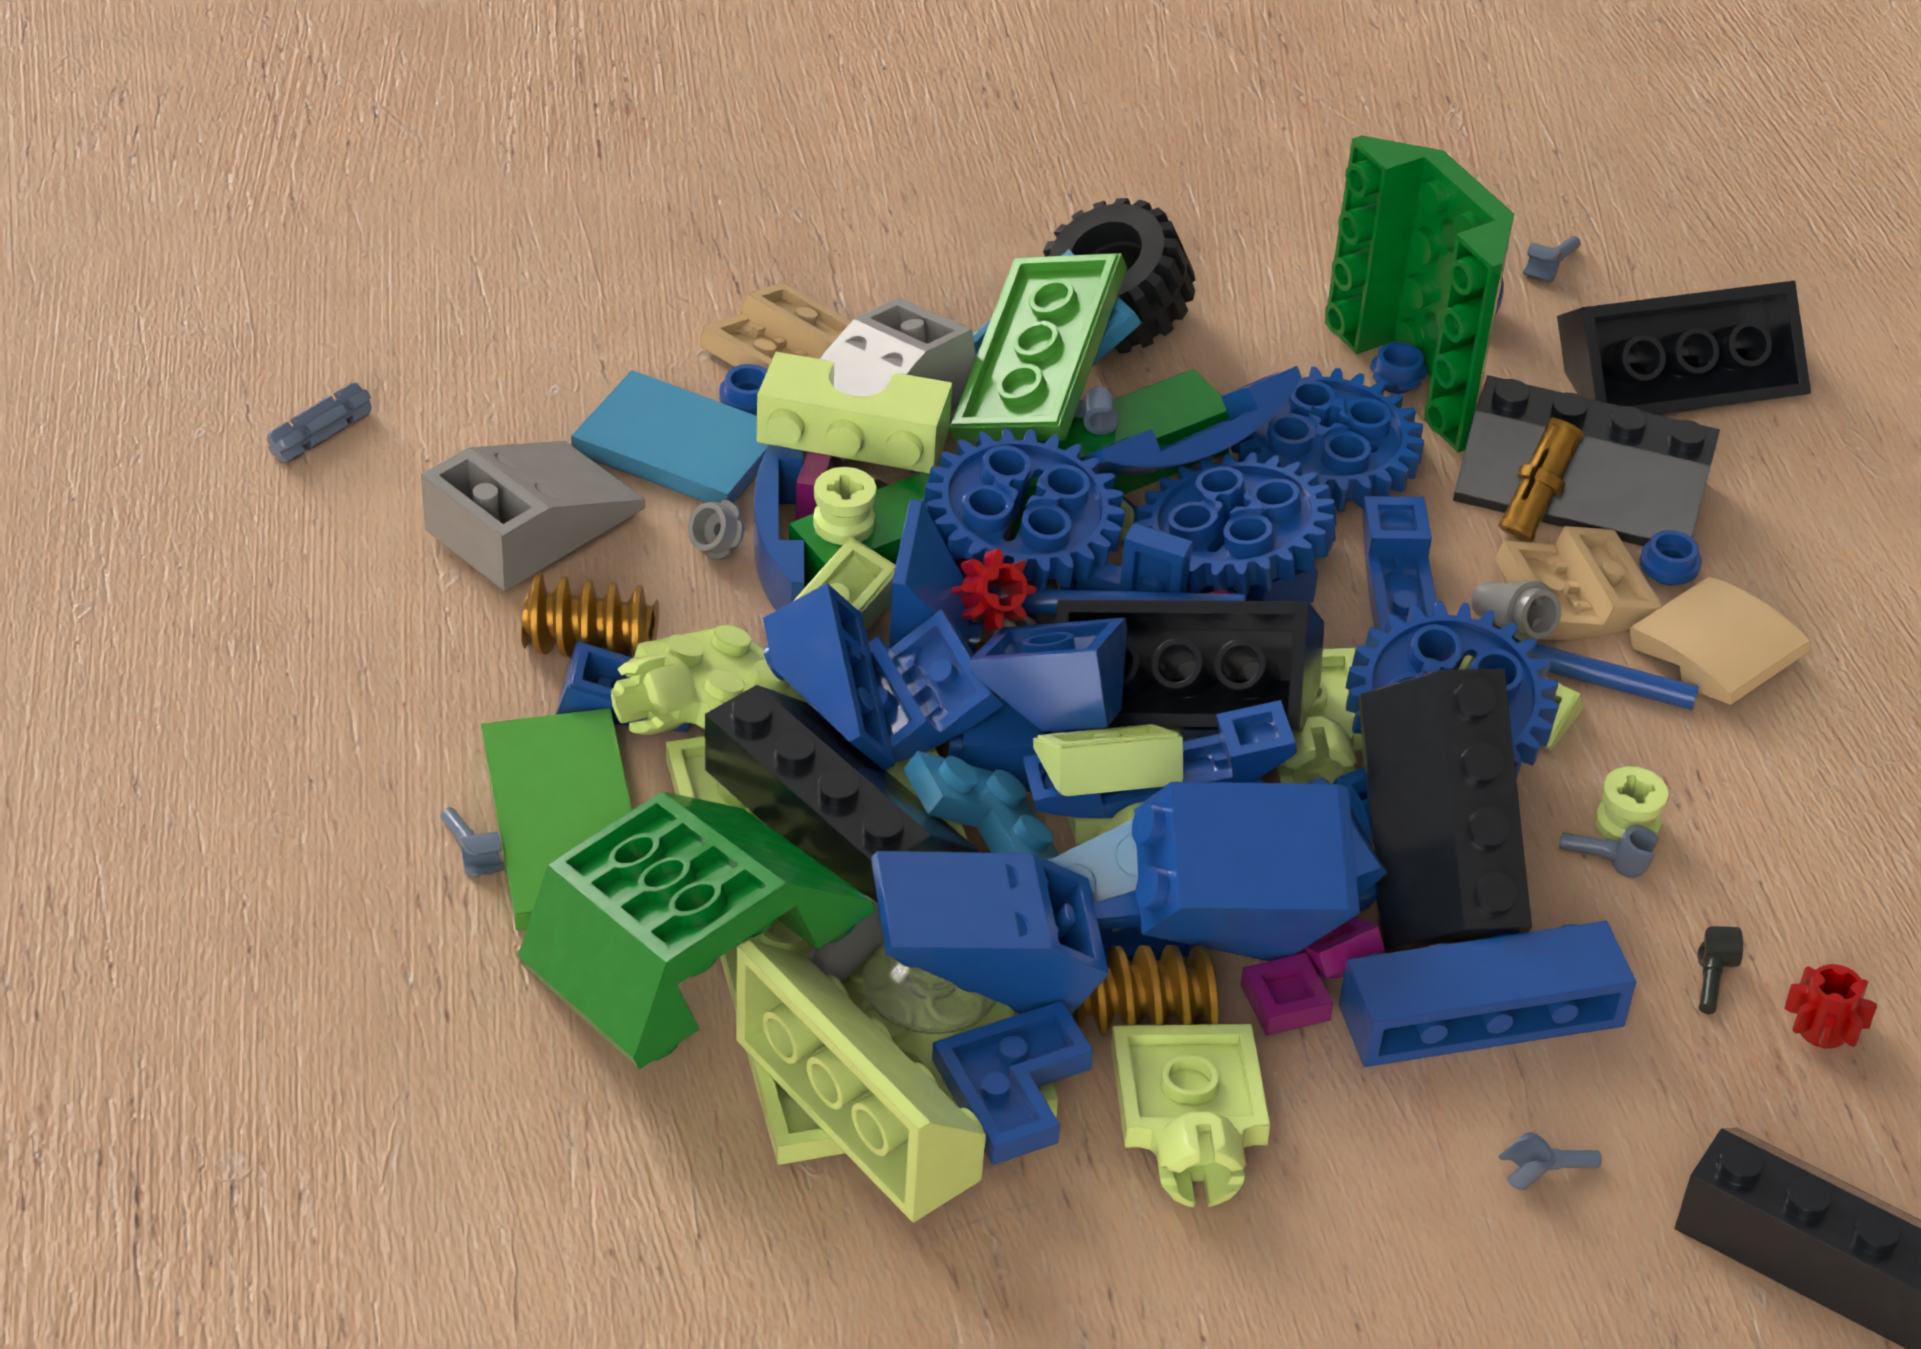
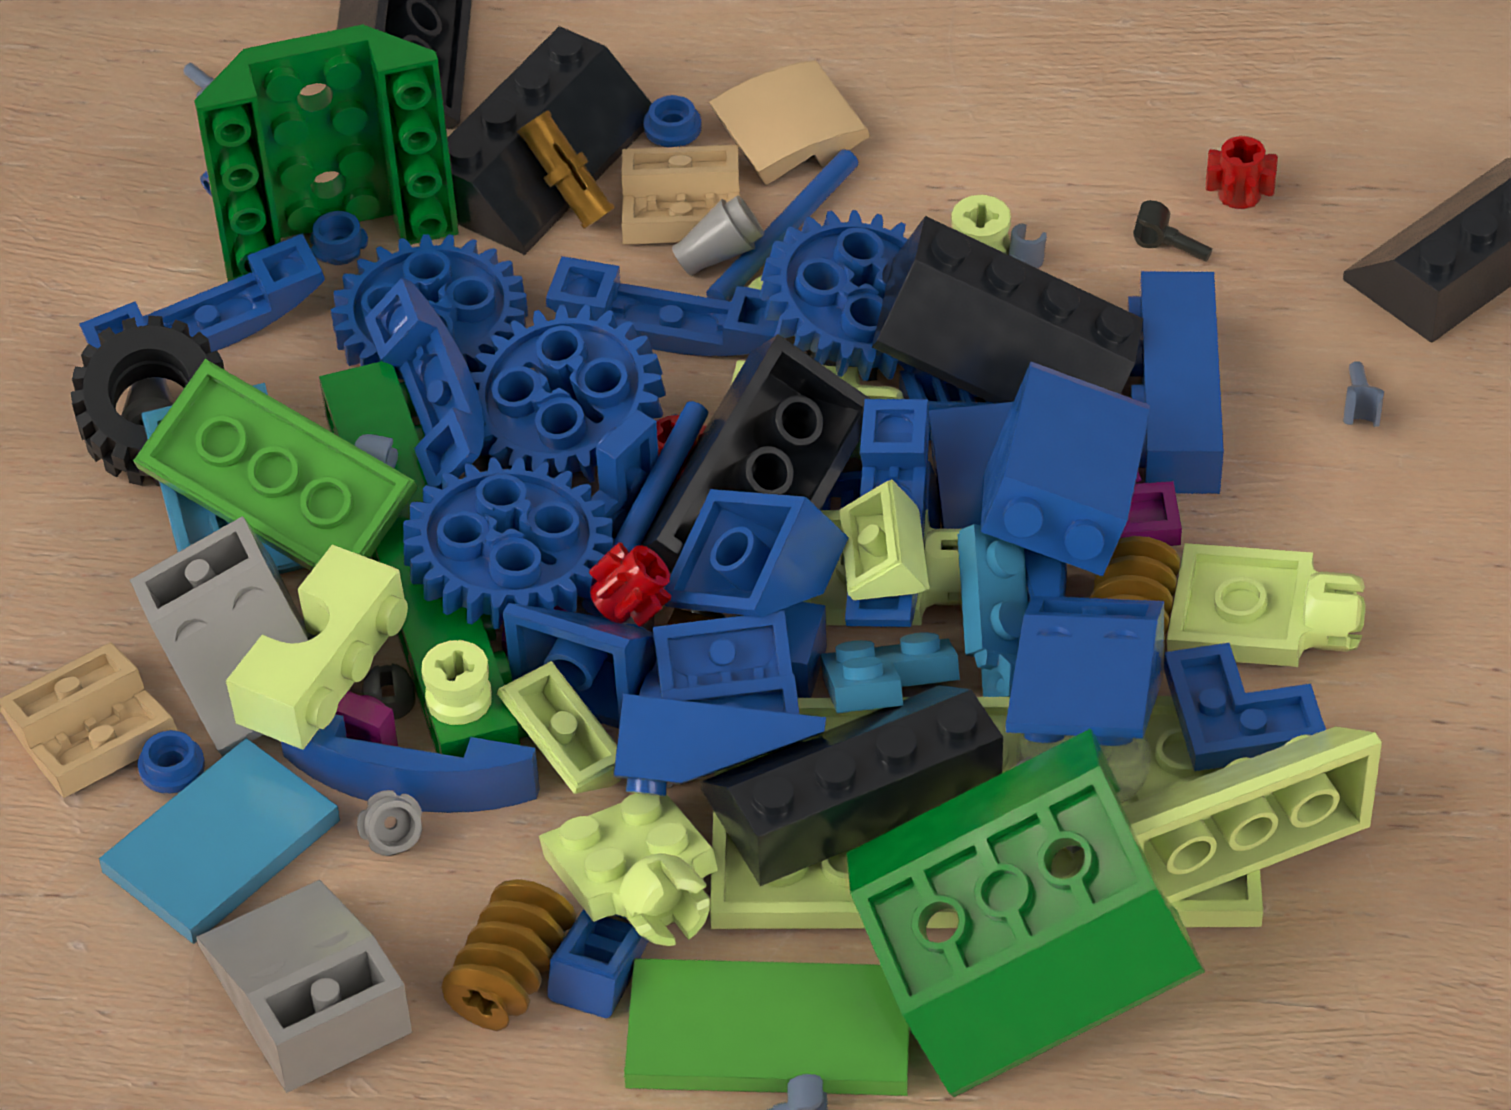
camera: 70 degrees left, 5 degrees up
none -> blue slope [79,234,325,352]

